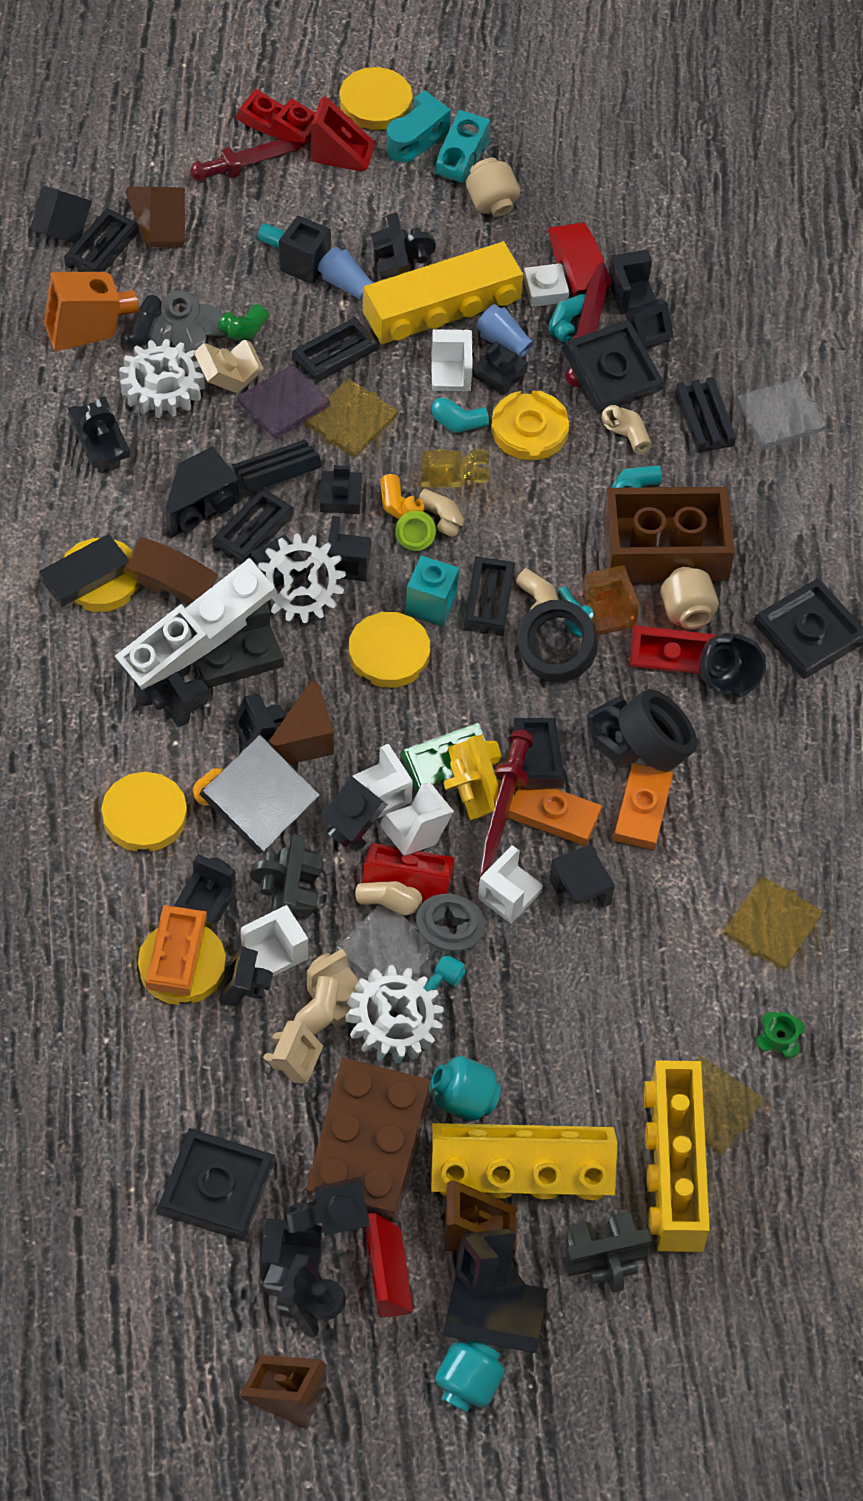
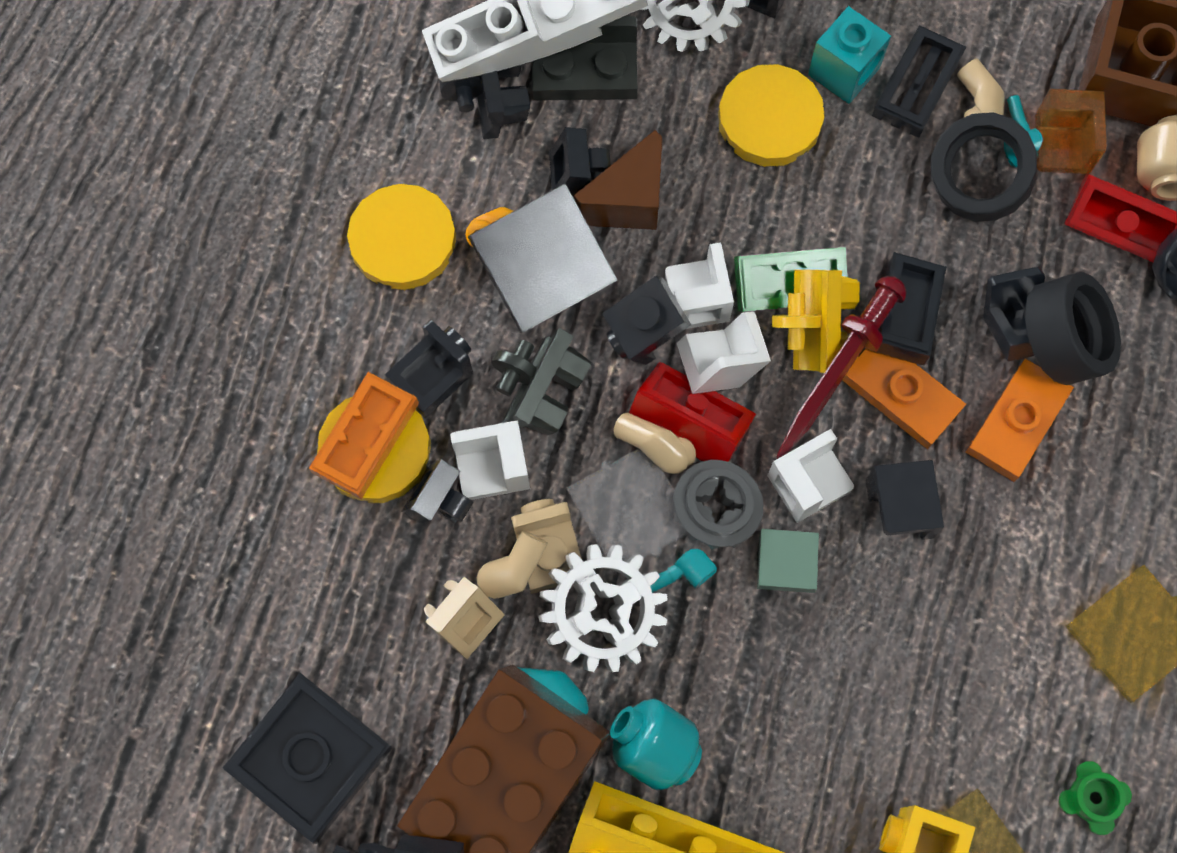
camera: 25 degrees right, 15 degrees up
none -> sand green tile [757,529,819,593]

